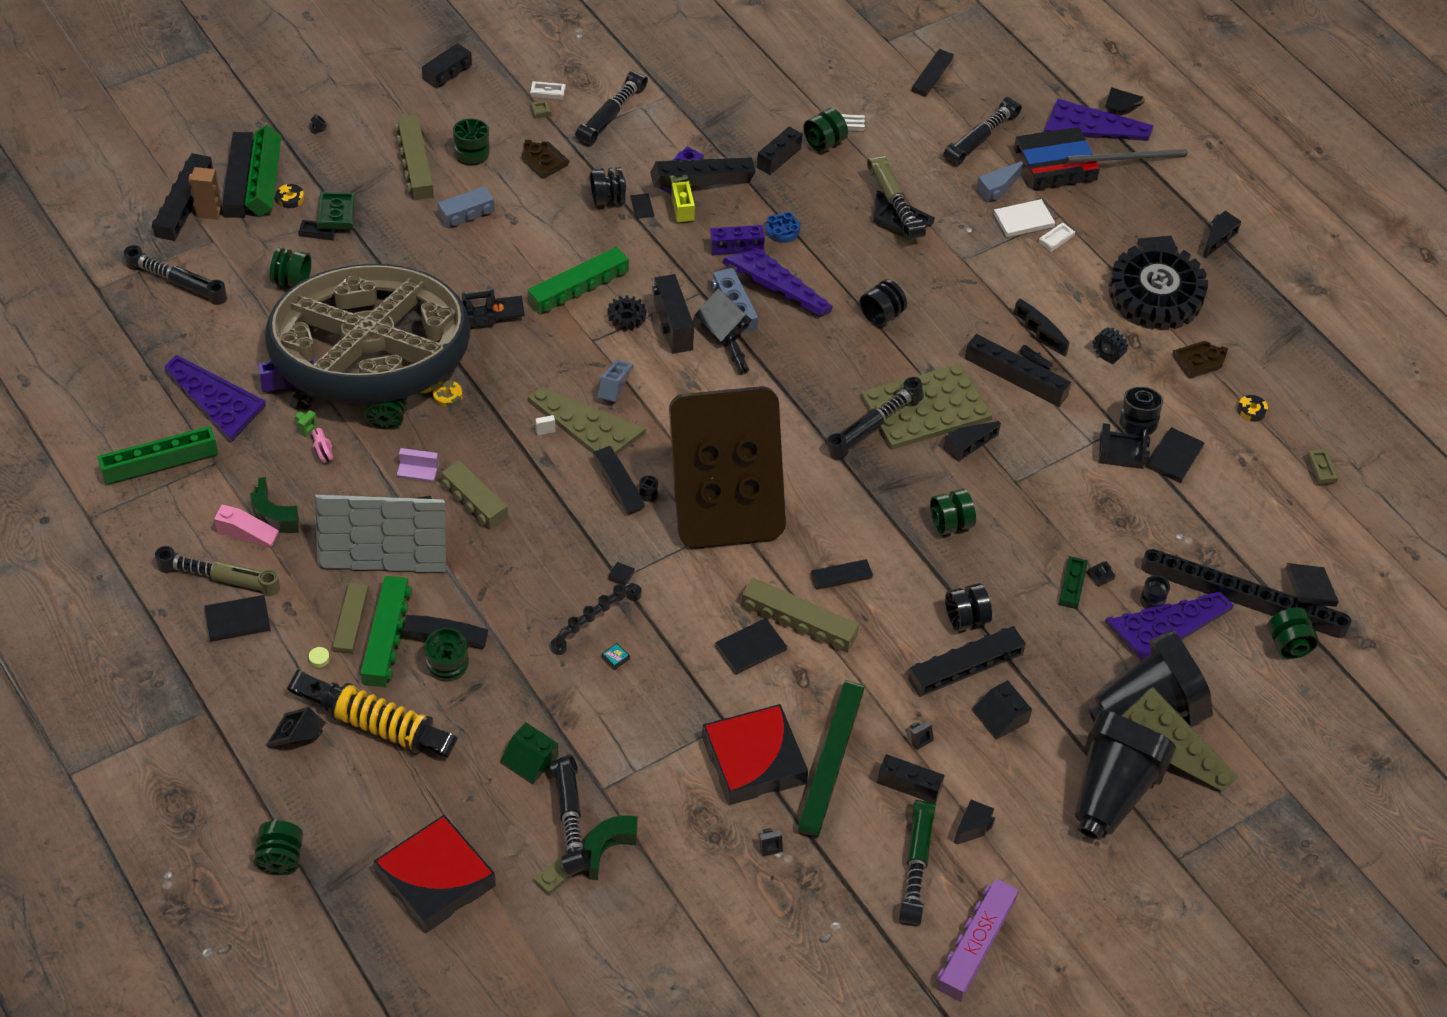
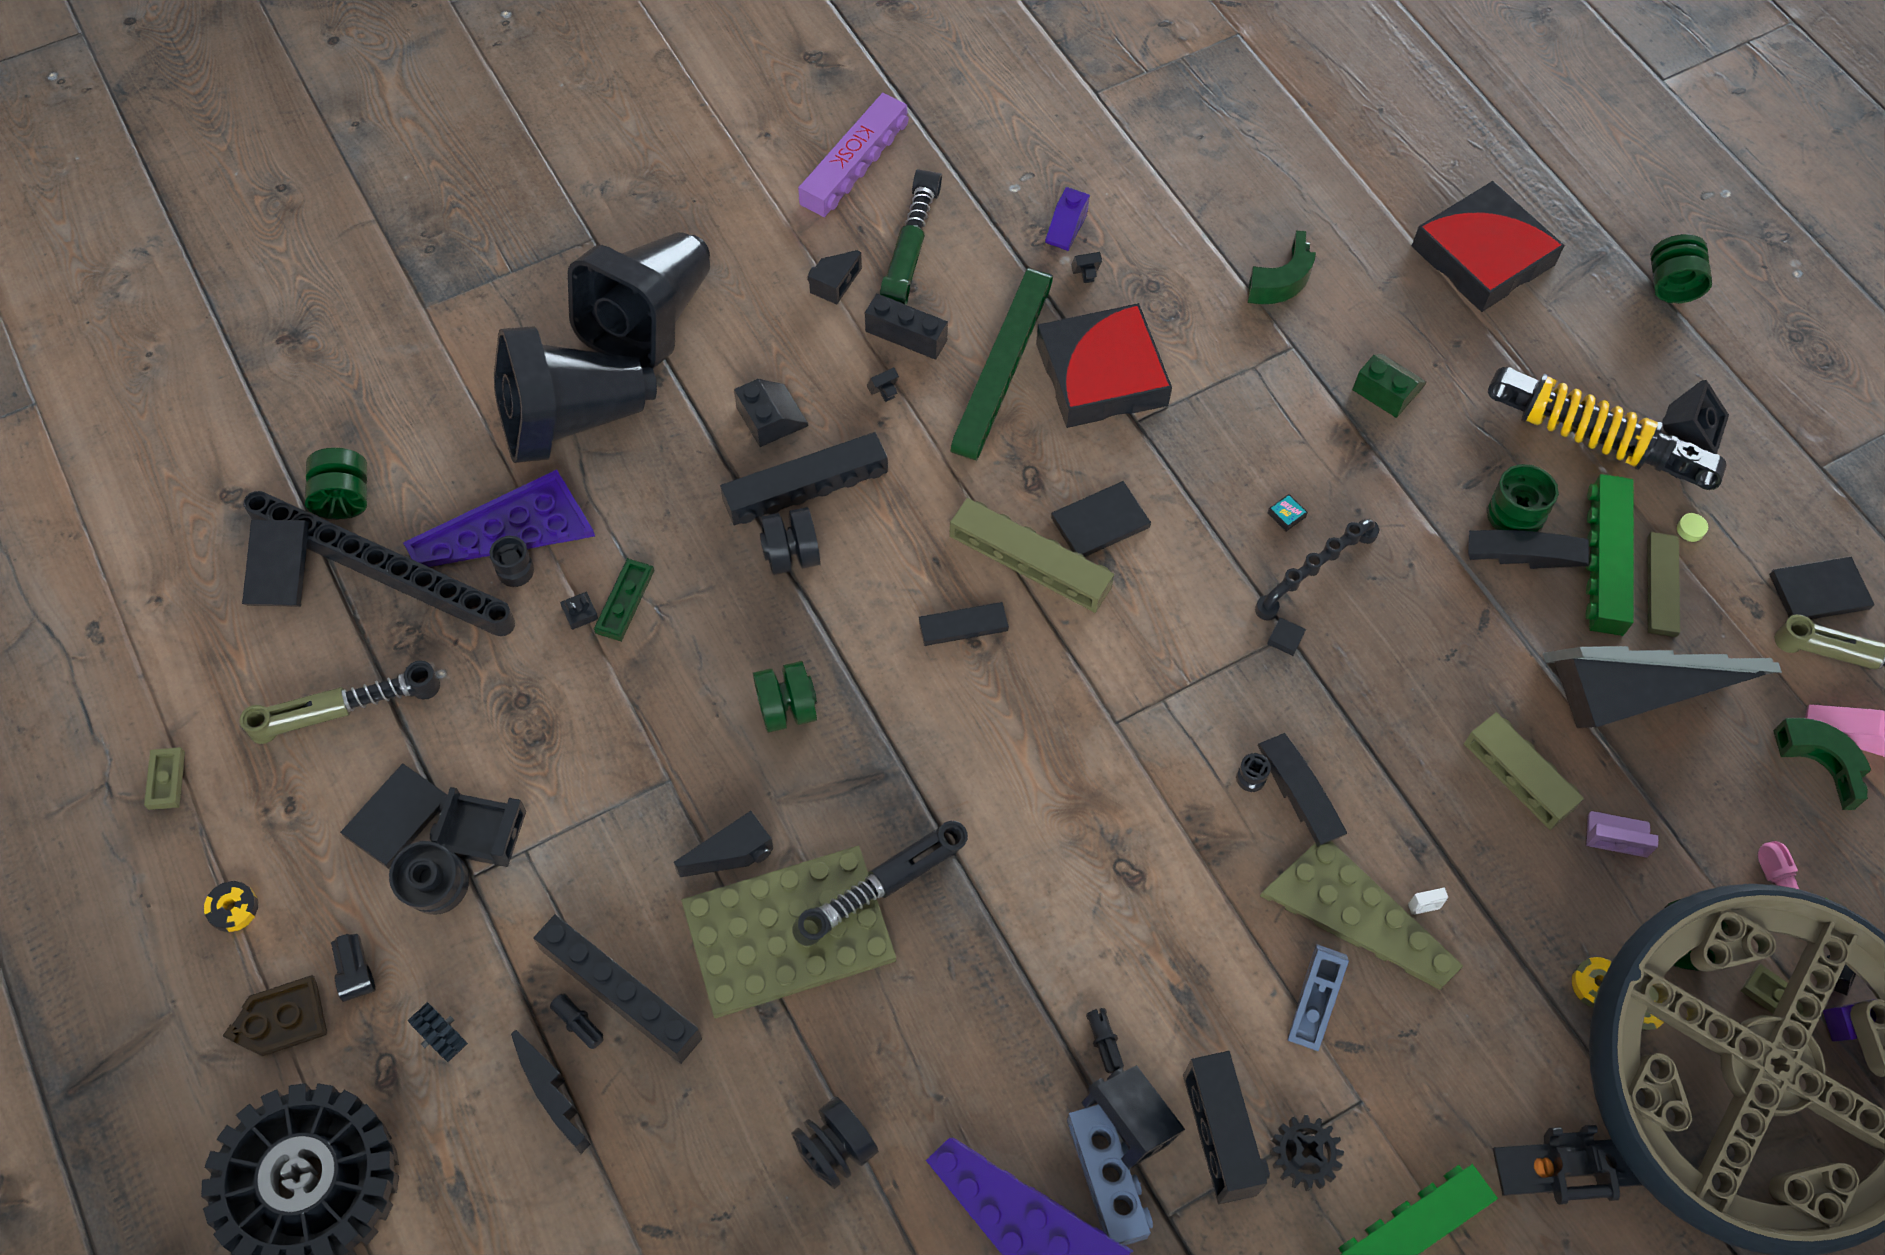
camera: 175 degrees left, 10 degrees up
olive plate [534,852,576,896] -> none
black piece [550,754,591,875] -> none
dark brown piece [669,386,786,547] -> none
olive wing [1121,687,1238,791] -> none
none -> piece [239,660,440,744]
none -> black piece [331,934,376,1002]
none -> dark purple slope [1045,187,1090,251]

